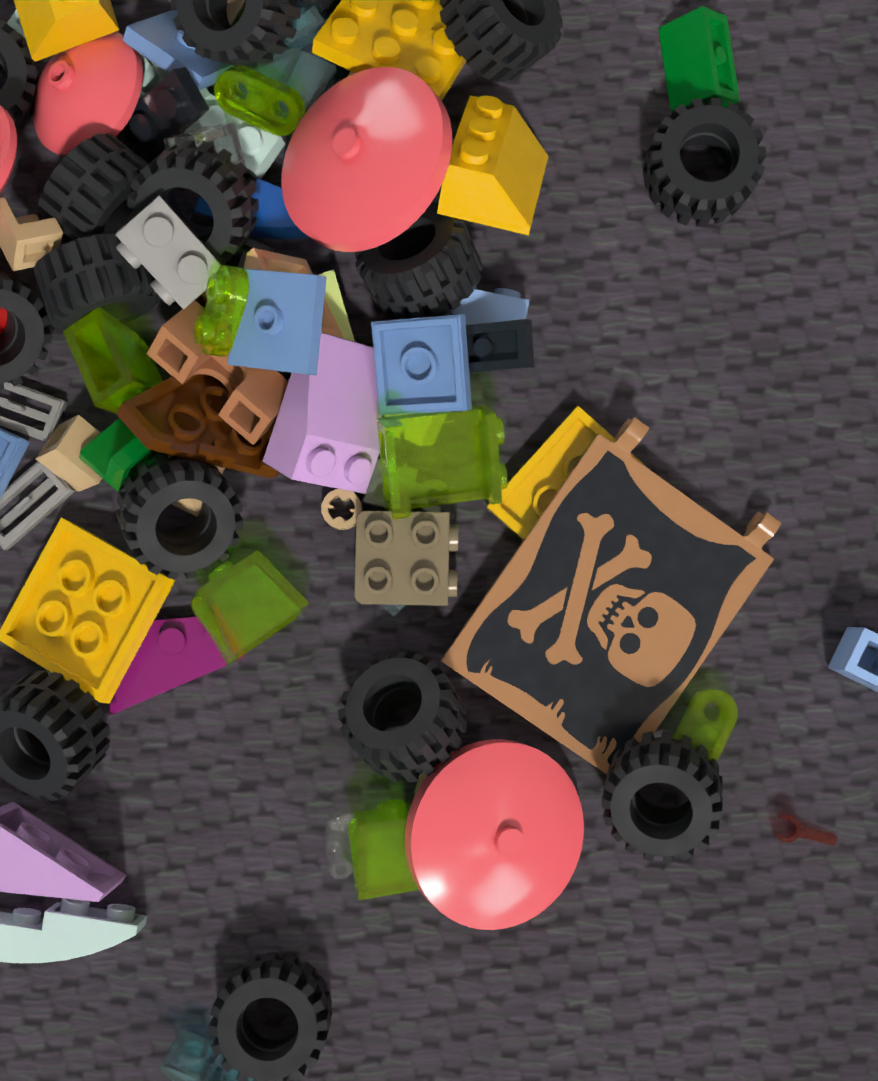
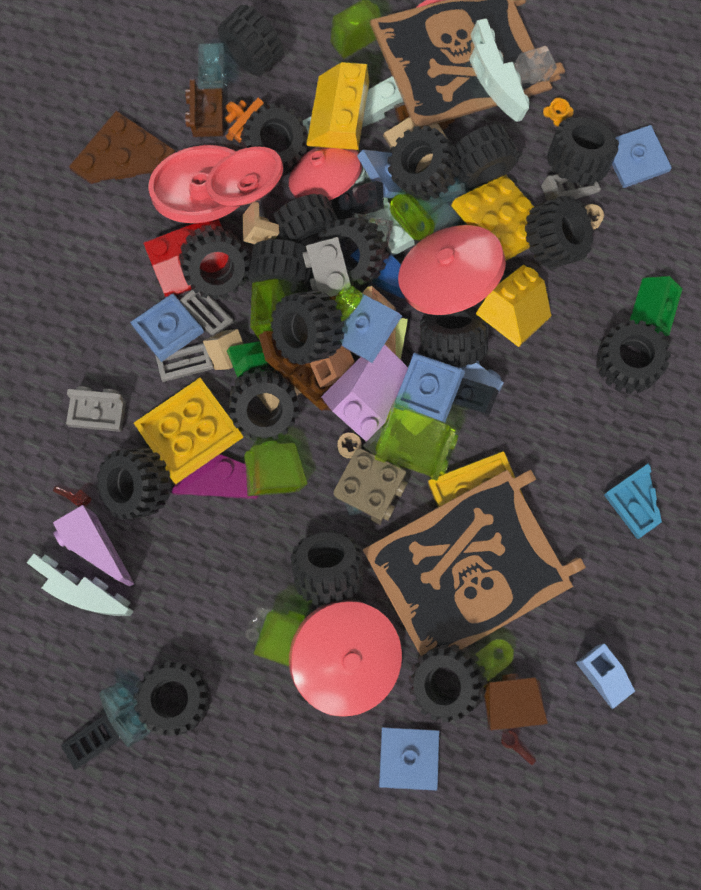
camera: 25 degrees right, 10 degrees down
none -> black tyre [271,291,345,365]
none -> medium blue plate [379,728,439,790]
none -> reddish brown torso [484,674,548,730]
none -> dark azure wing [604,464,662,539]

